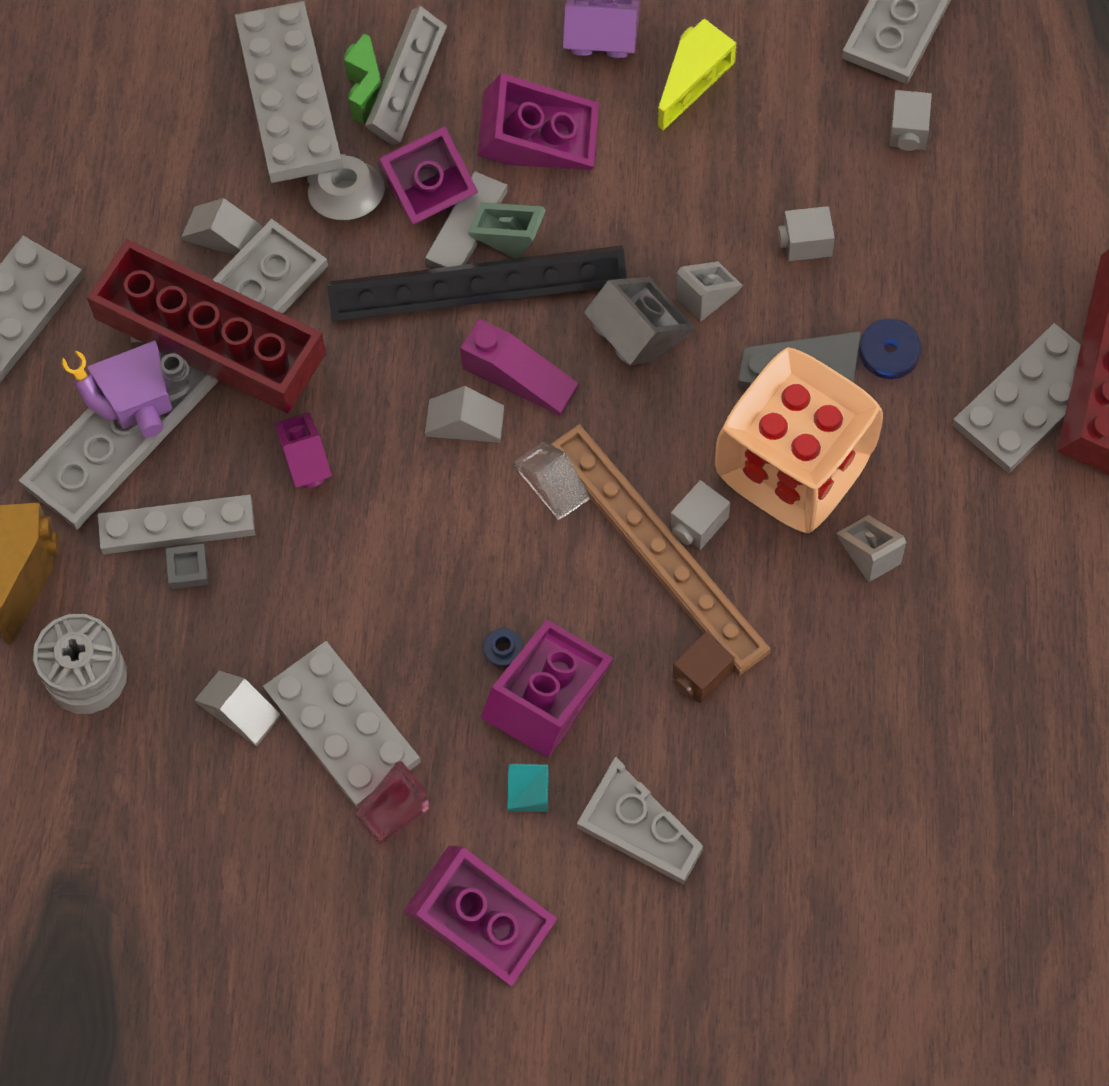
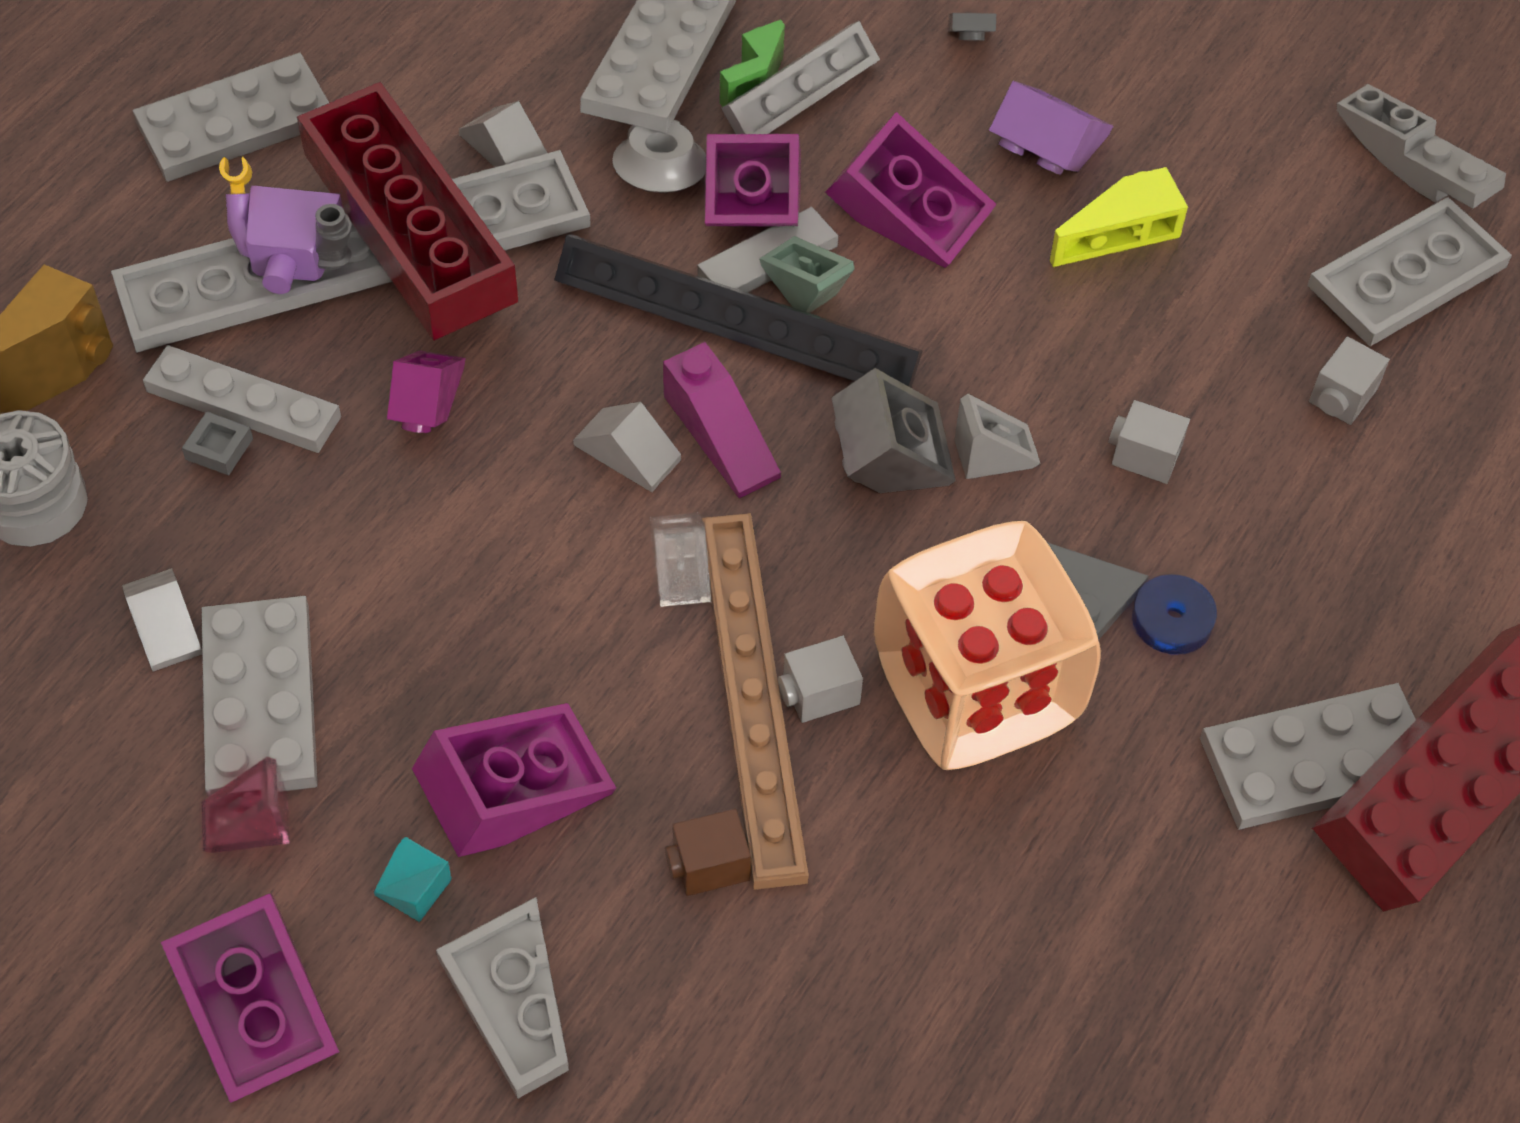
camera: 25 degrees right, 10 degrees down
dark blue plate [484,628,523,667] -> none
light grey slope [836,515,906,582] -> none

